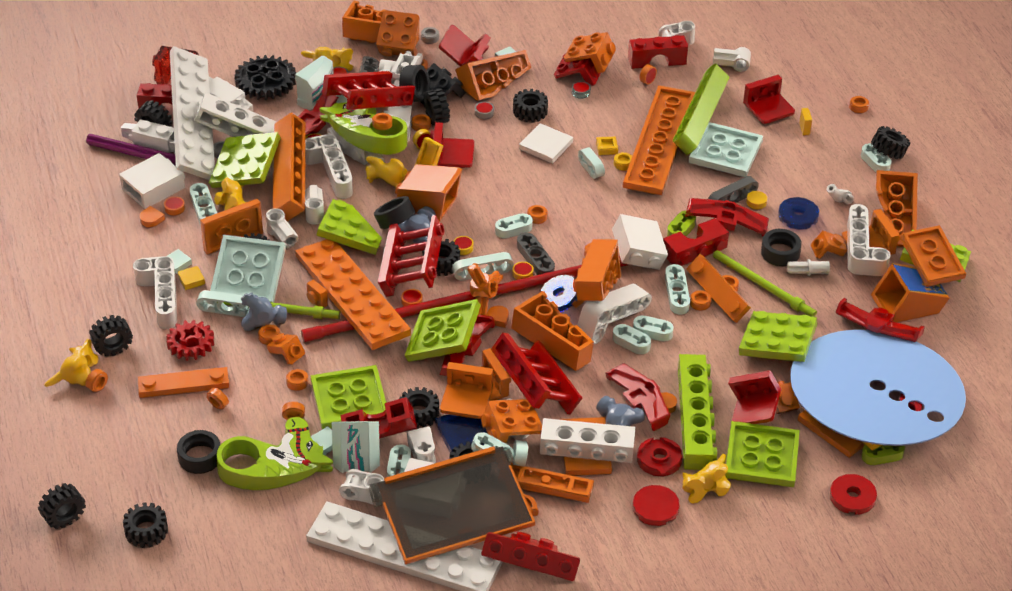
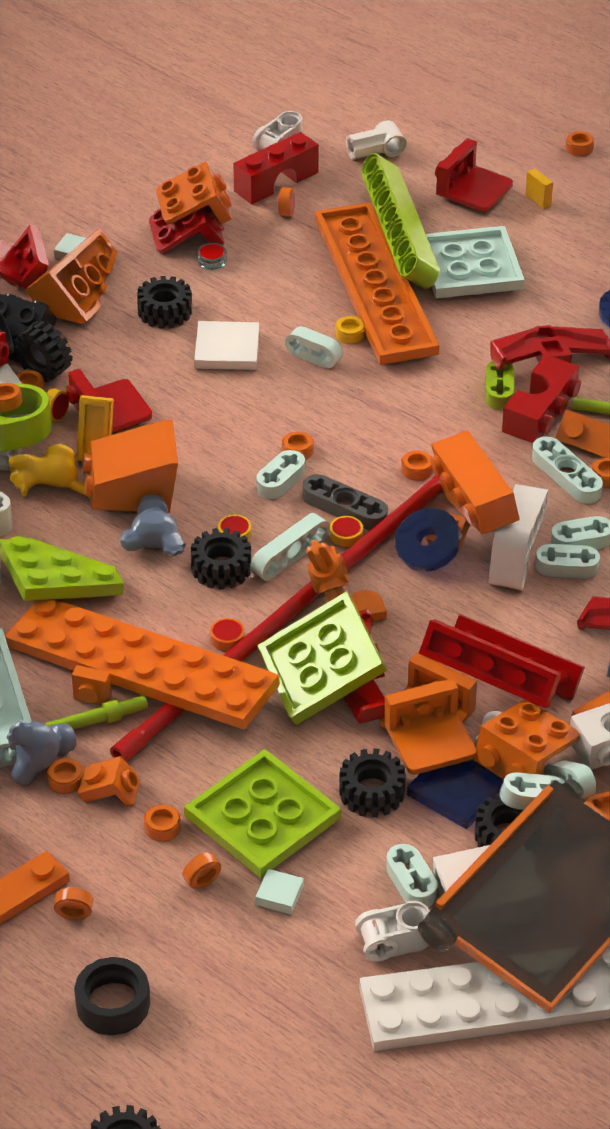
camera: 30 degrees left, 0 degrees up
lime animal [217,417,333,490] -> none
light aqua slope [332,421,380,473] -> none
red arch [340,397,417,439] -> none
black tyre [374,196,415,229] -> none
red fence [378,215,445,297] -> none
white piece [407,427,436,463] -> none
tile [475,102,494,119] -> none
orange wedge [511,291,594,371] -> none
yellow tile [596,136,618,155] -> none
white brick [612,214,668,270] -> none
dark grey beam [708,176,759,203] -> none
yellow tile [746,191,767,210] -> none

